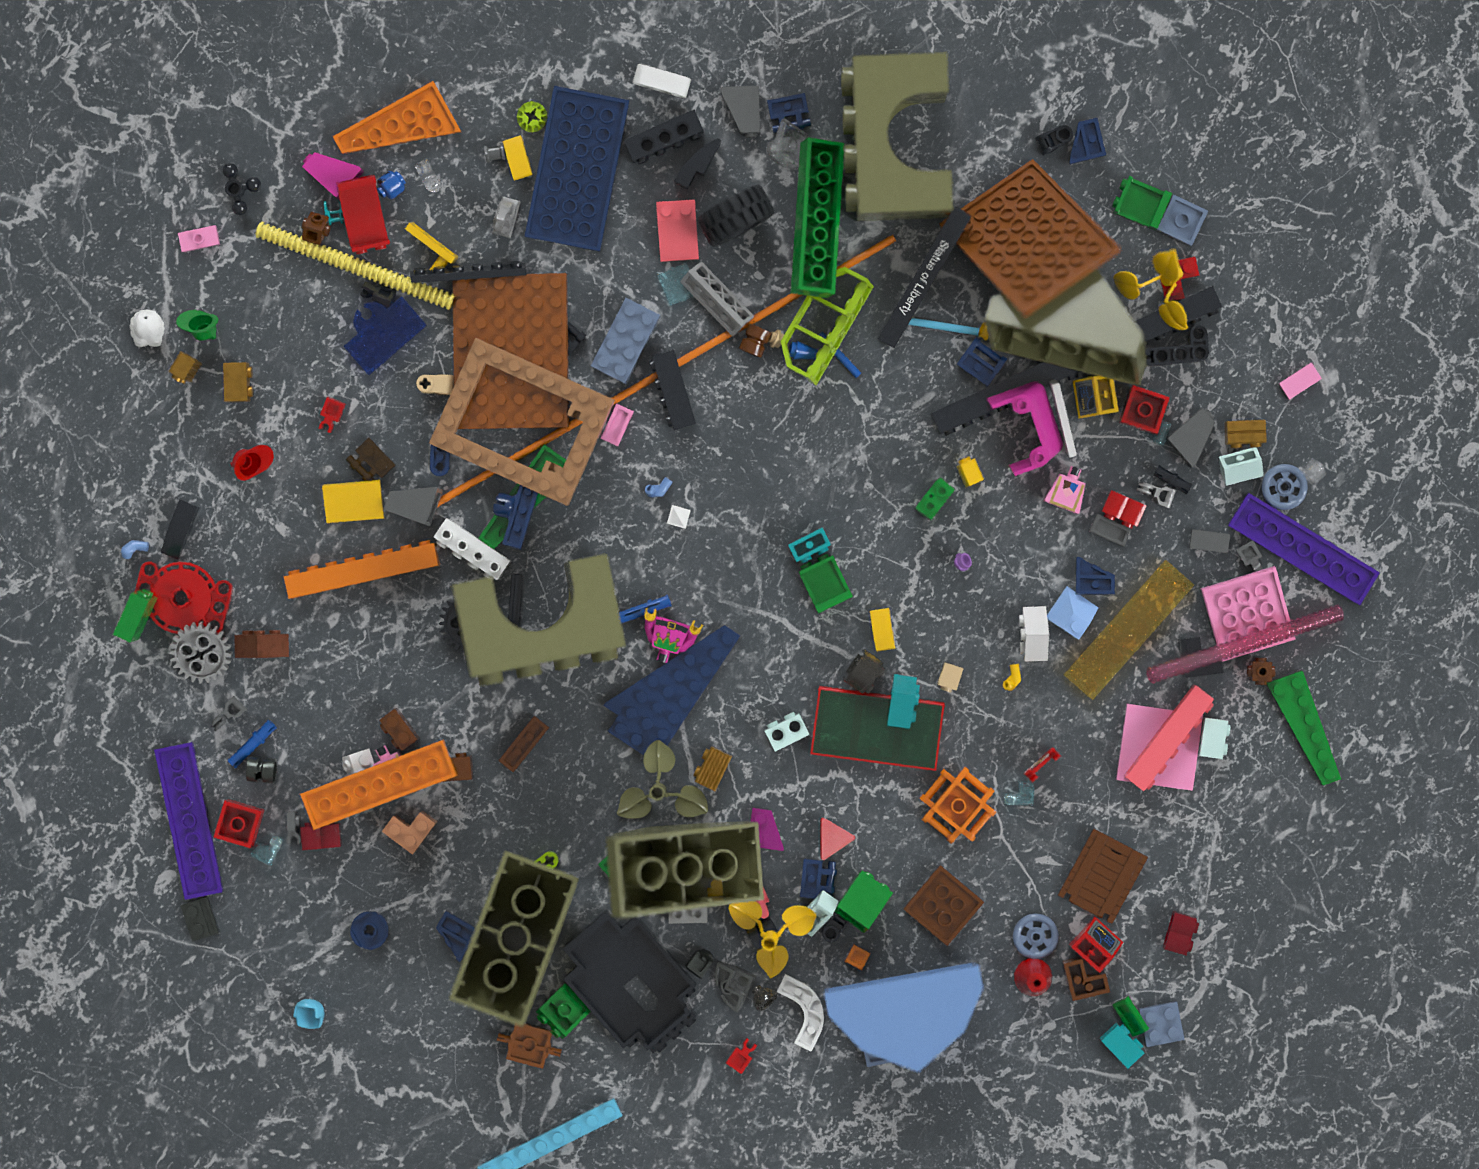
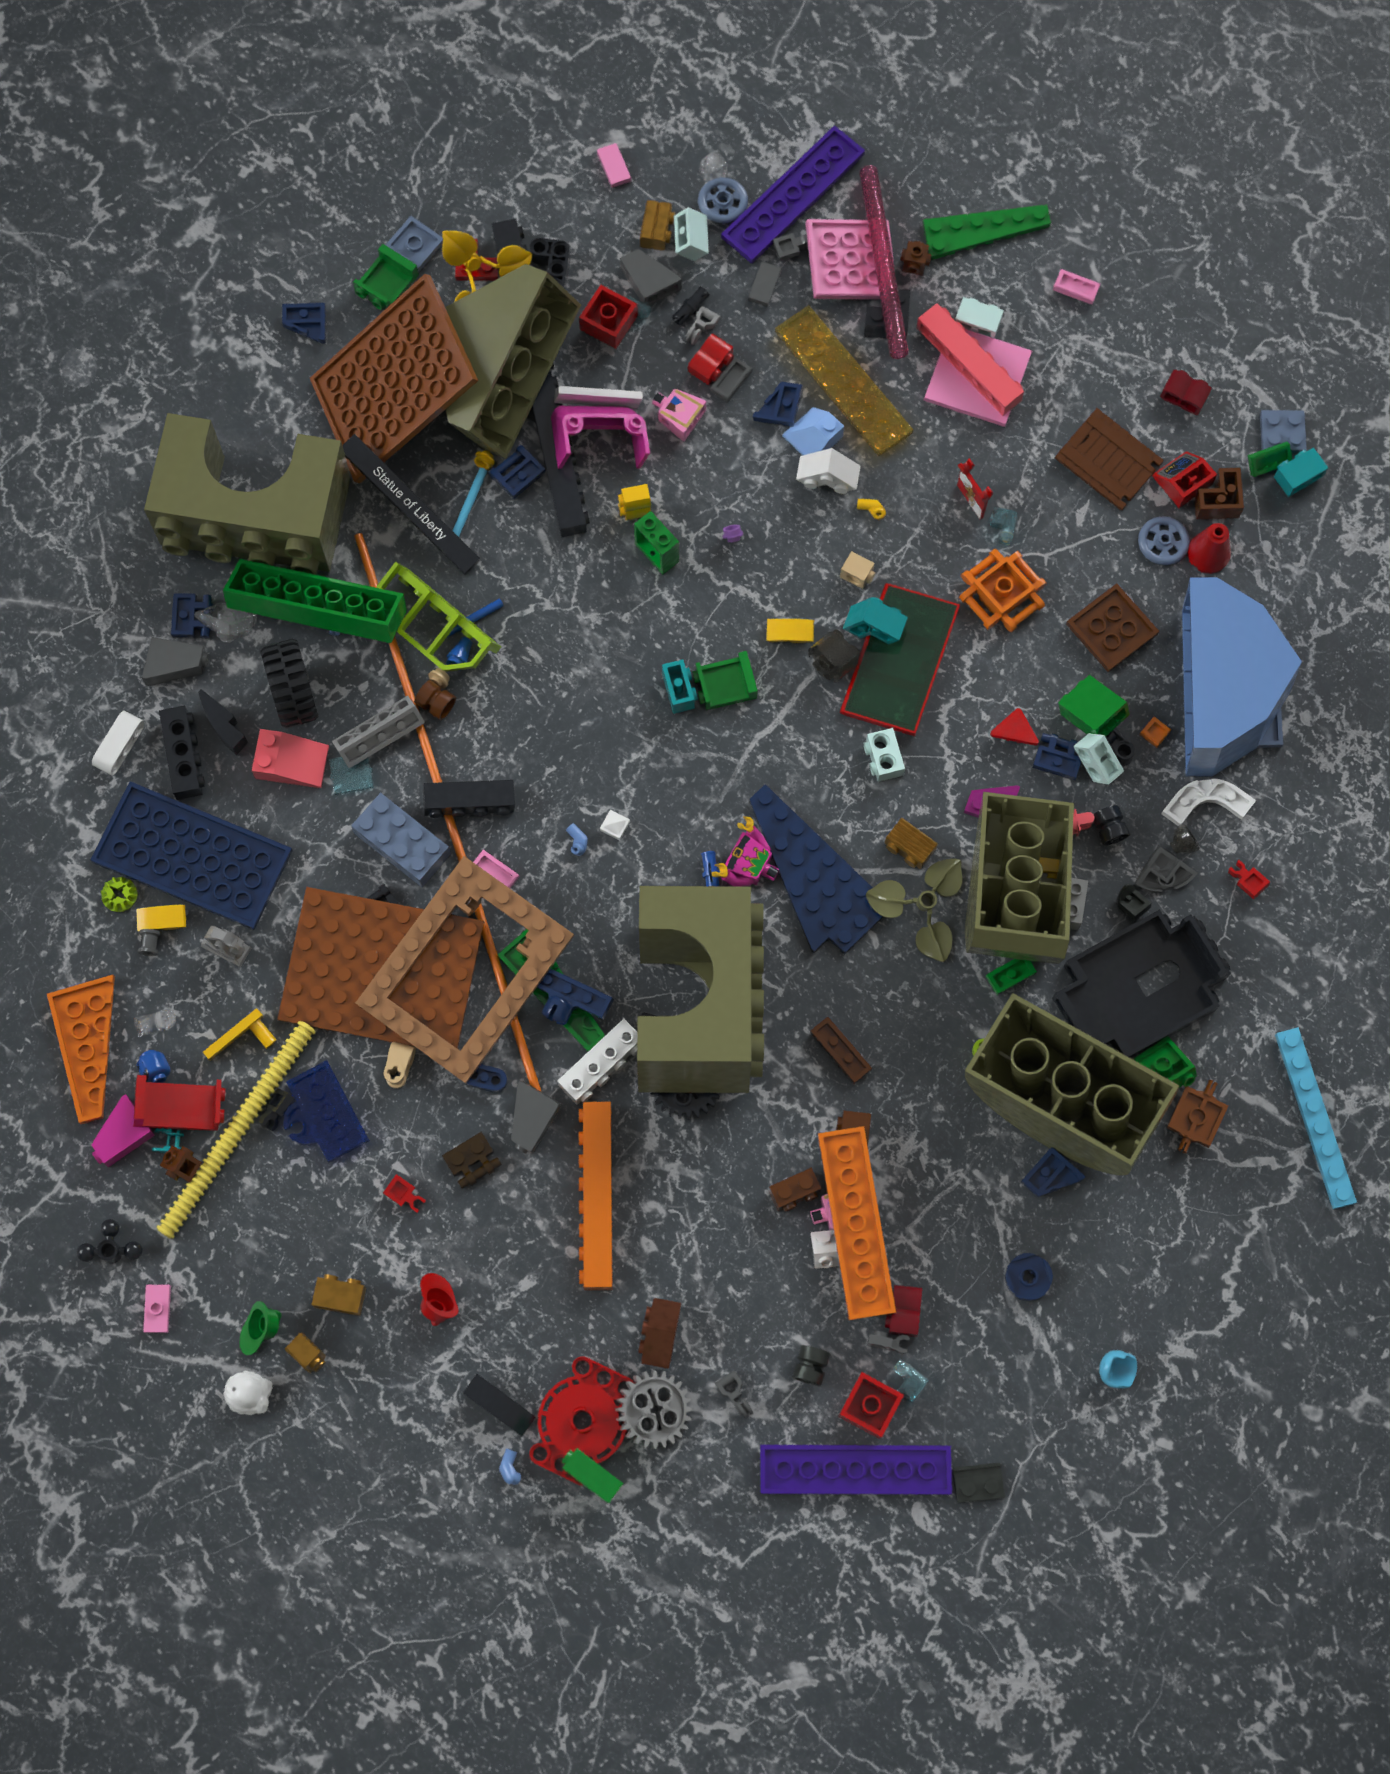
camera: 75 degrees left, 15 degrees down
blue pin [228,720,277,768] -> none
yellow tile [322,480,384,523] -> none
nougat brick [382,810,438,854] -> none
black plate [410,261,527,283] -> none
yellow plant [729,901,817,978] -> none
black piece [1035,125,1073,156] -> none
yellow slope [1072,376,1119,419] -> none
none -> bright pink plate [1053,269,1100,305]

